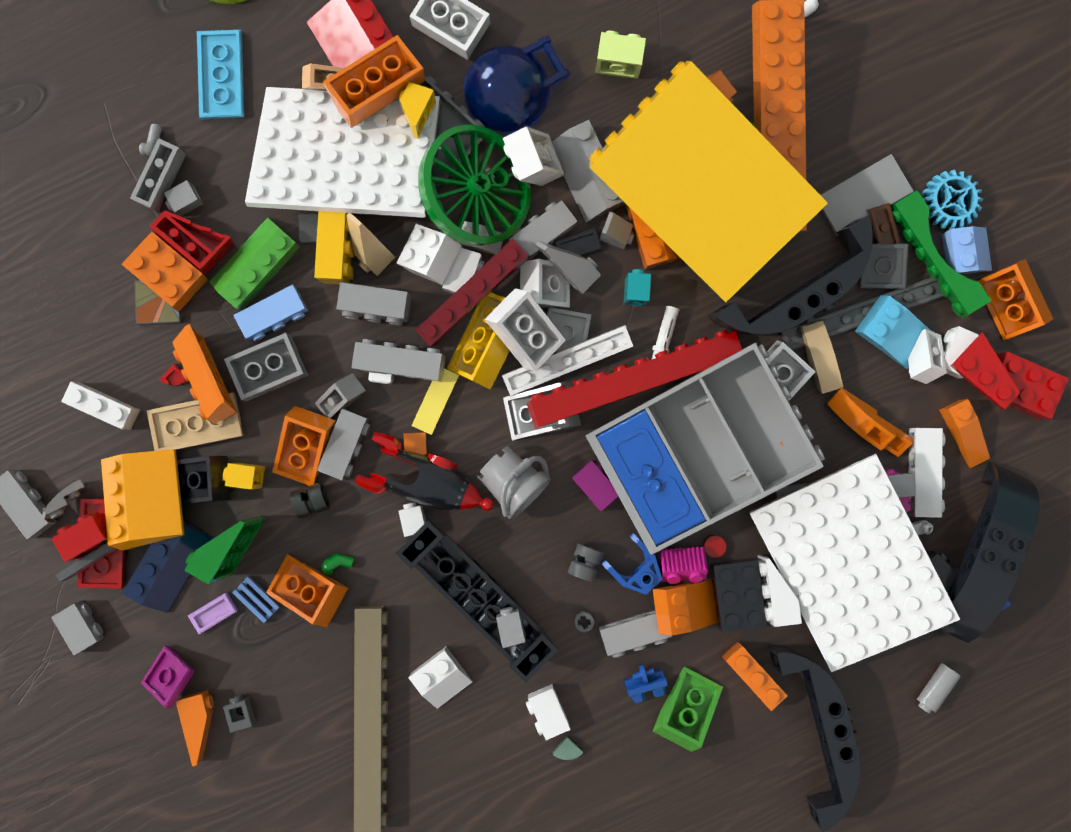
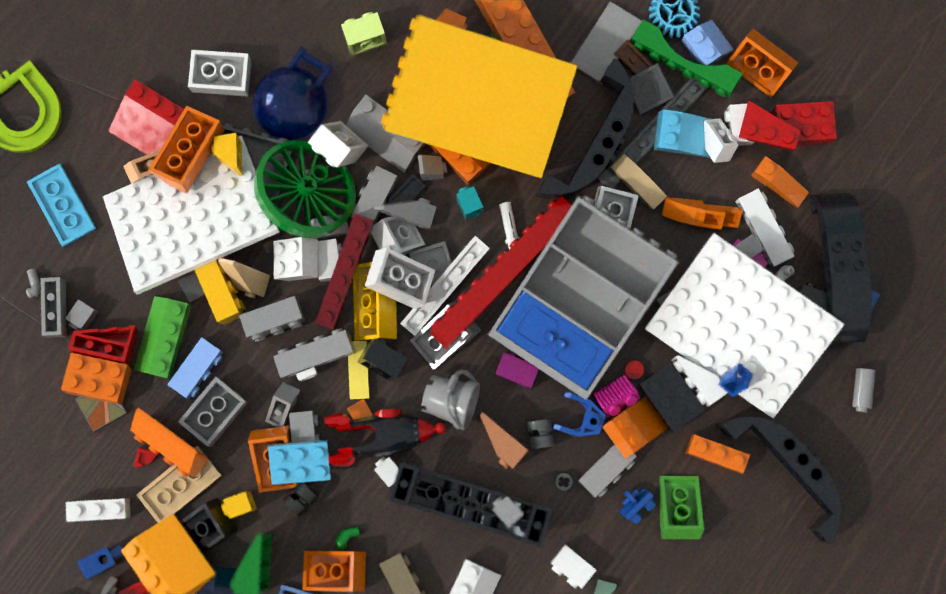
camera: 20 degrees left, 5 degrees down
none -> blue torso [77,545,124,580]
none -> medium azure plate [268,440,331,484]
none -> black brick [357,338,408,381]
none -> nougat slope [480,412,528,469]
none -> blue window [718,362,754,397]

